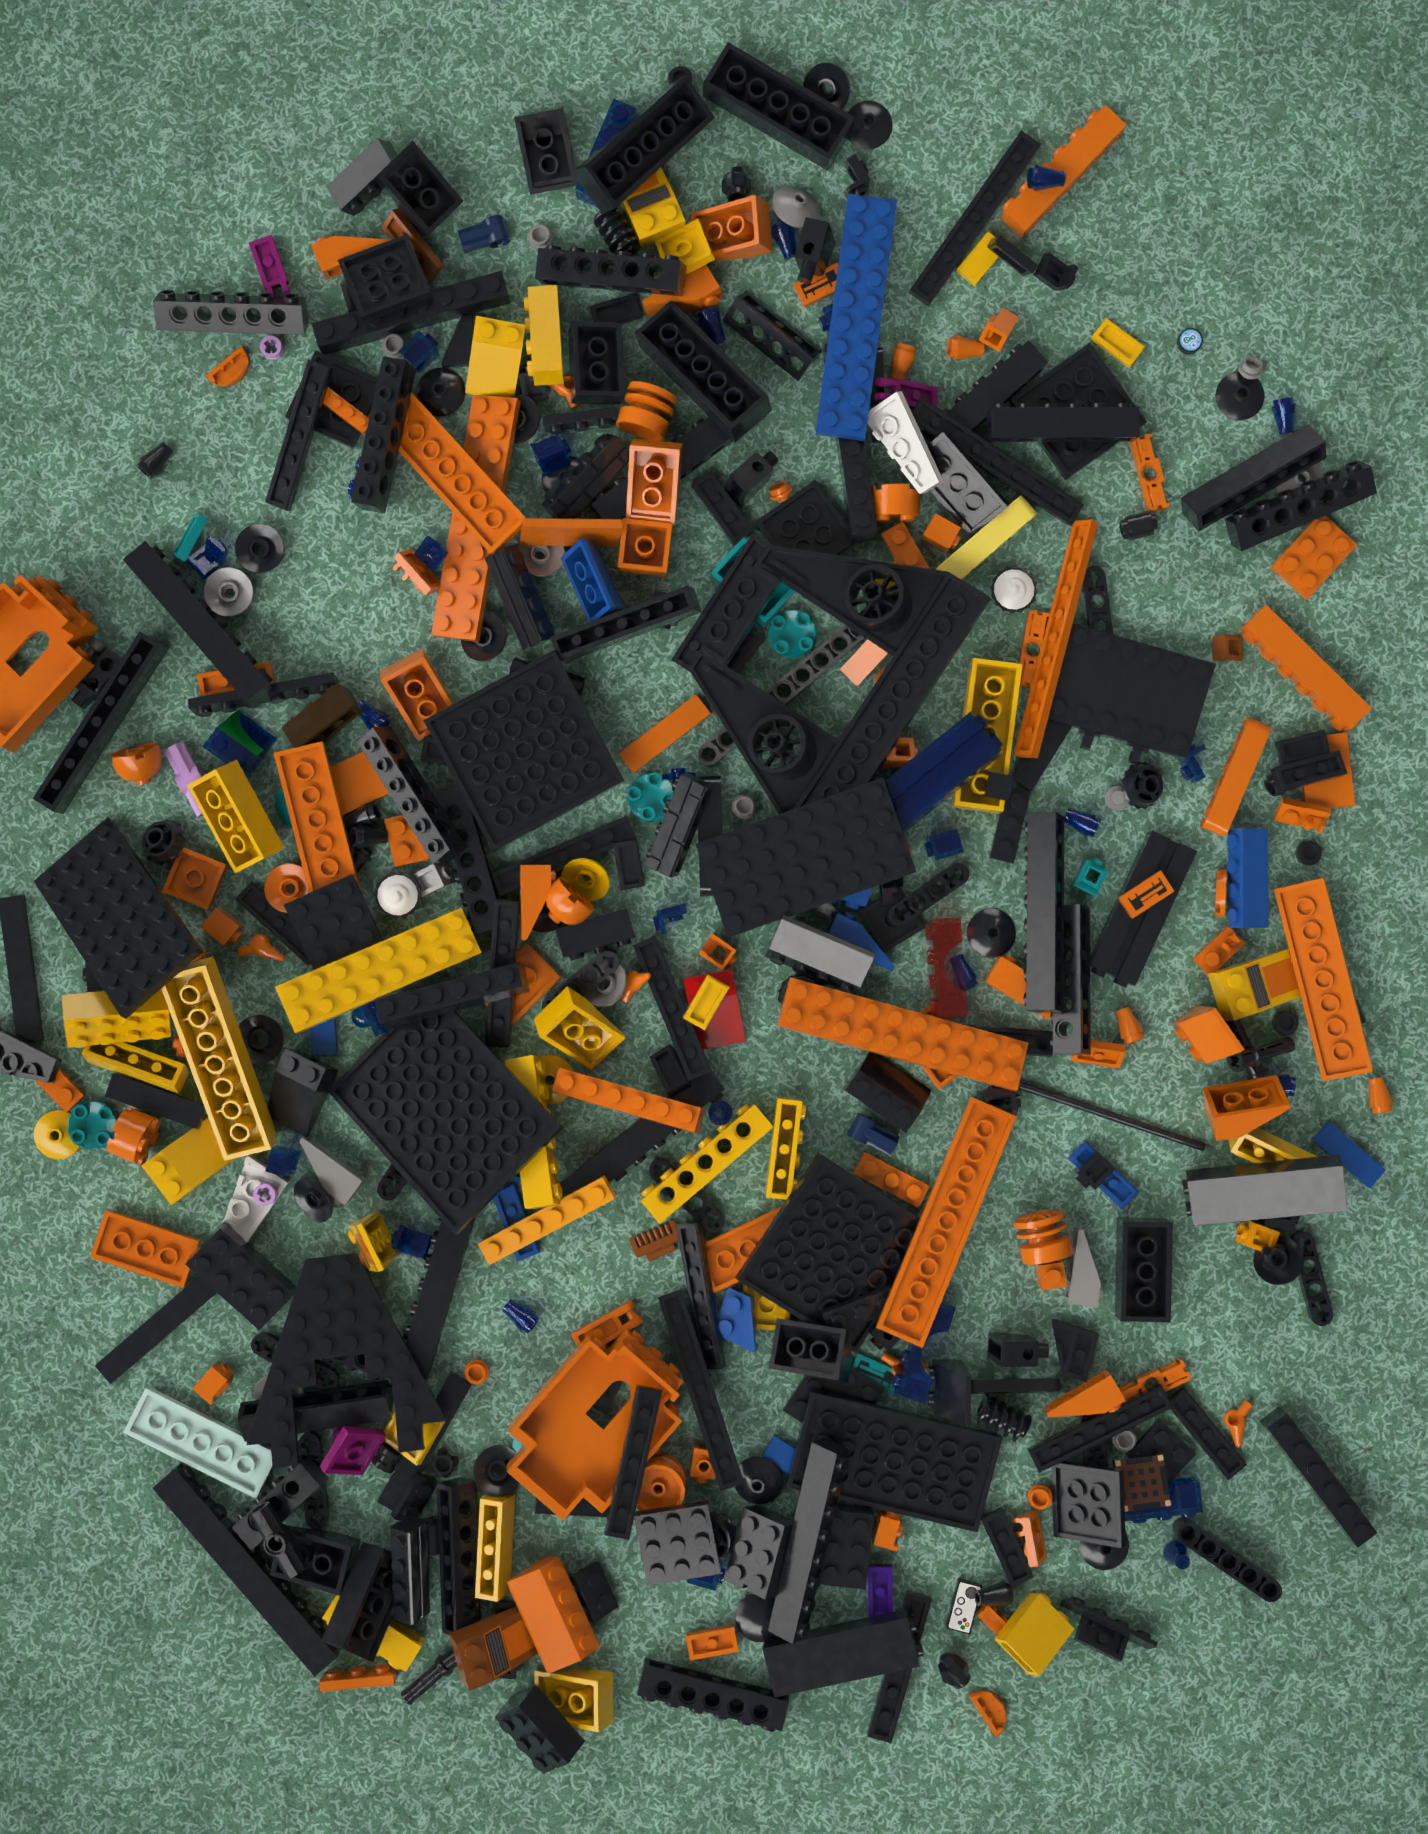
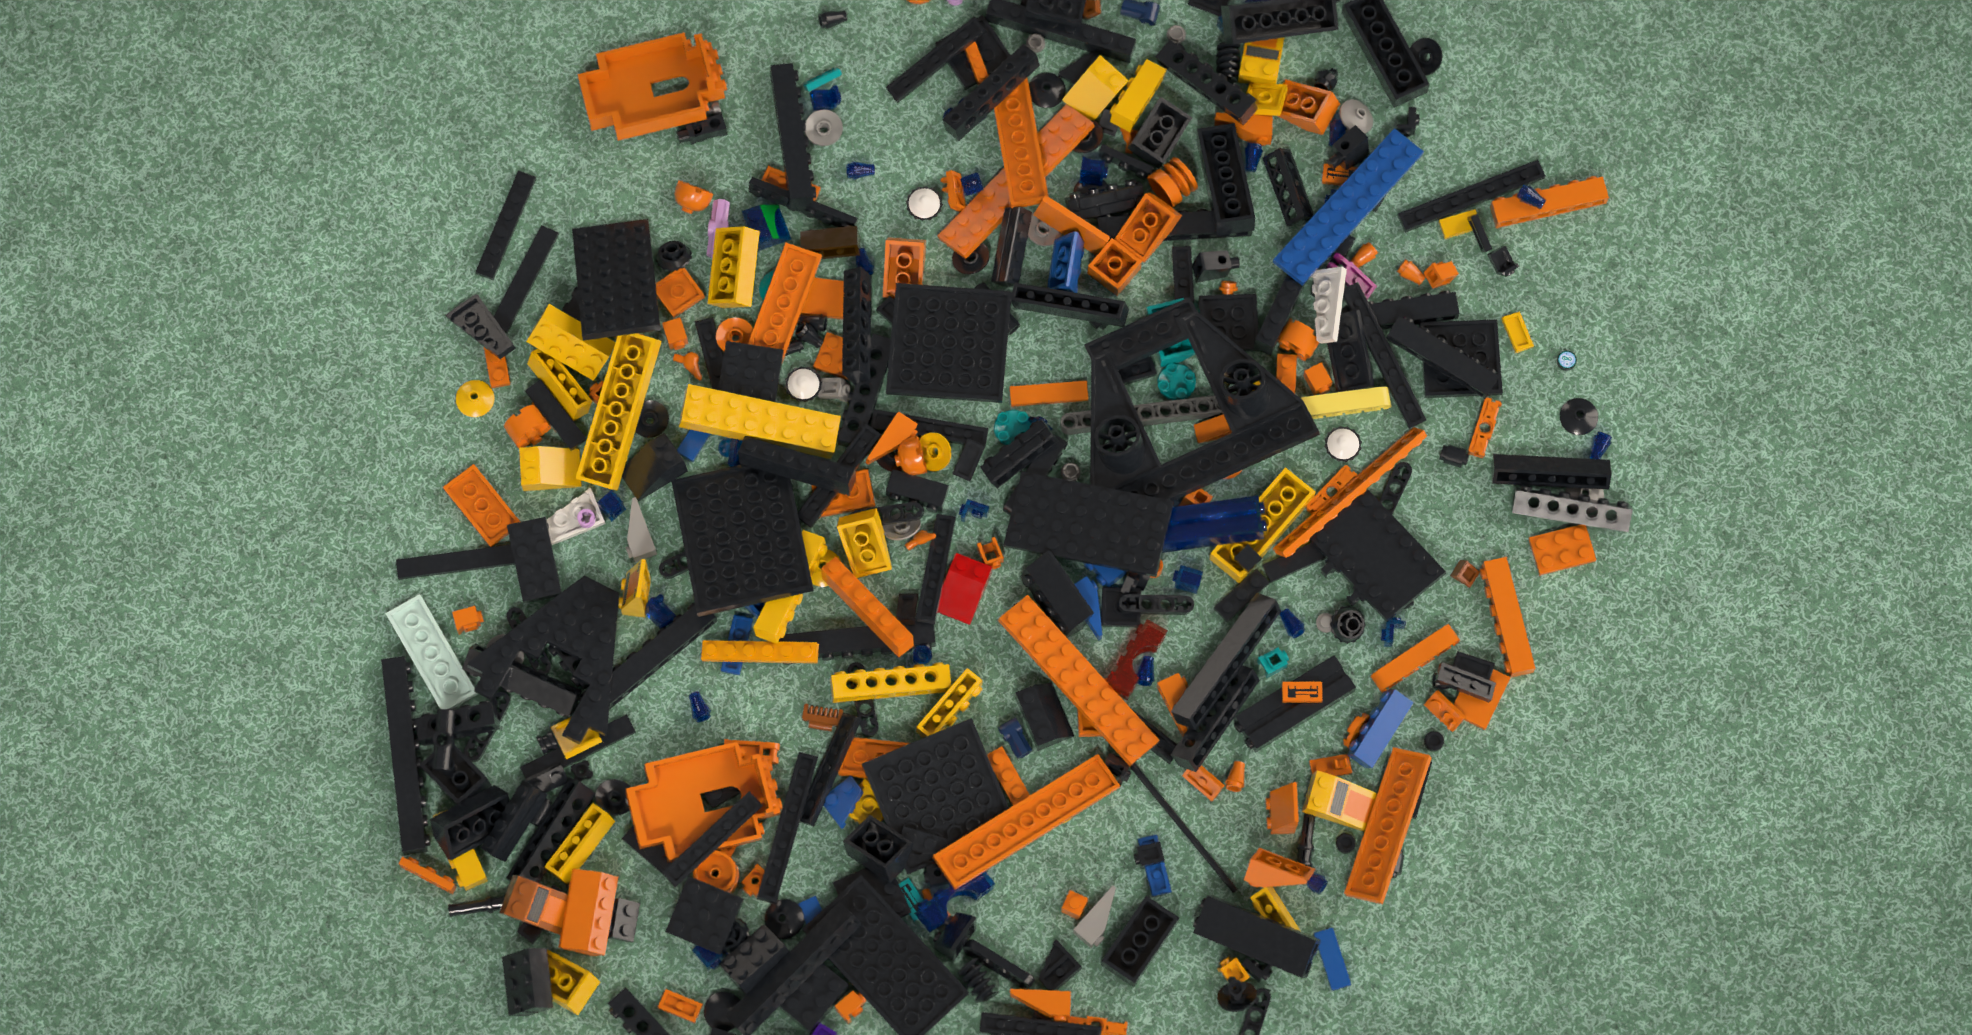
camera: 30 degrees right, 15 degrees down
black brick [33,631,168,814] -> none
teal dish [68,1100,117,1150] -> none
black dish [235,524,284,573] -> none
black dish [294,1178,333,1223] -> none
magenta tile [320,1426,386,1475] -> none
clear blue brick [398,331,439,375] -> none
orange plate [464,1359,489,1385] -> none
black tile [589,292,643,324] -> none
yellow tile [683,974,730,1030] -> none
light grey plate [812,902,836,919] -> none
black dish [847,101,892,149] -> none
black dish [967,909,1016,957] -> none
black torso [987,1332,1049,1367] -> none
orange wheel [1013,1210,1074,1265] -> none
black pin [1227,1037,1295,1072] -> none
light grey plate [1238,357,1264,380] -> none
orange cone [1368,1077,1394,1114] -> none
none -> clear blue cone [846,161,875,180]
none -> white piece [906,186,943,221]

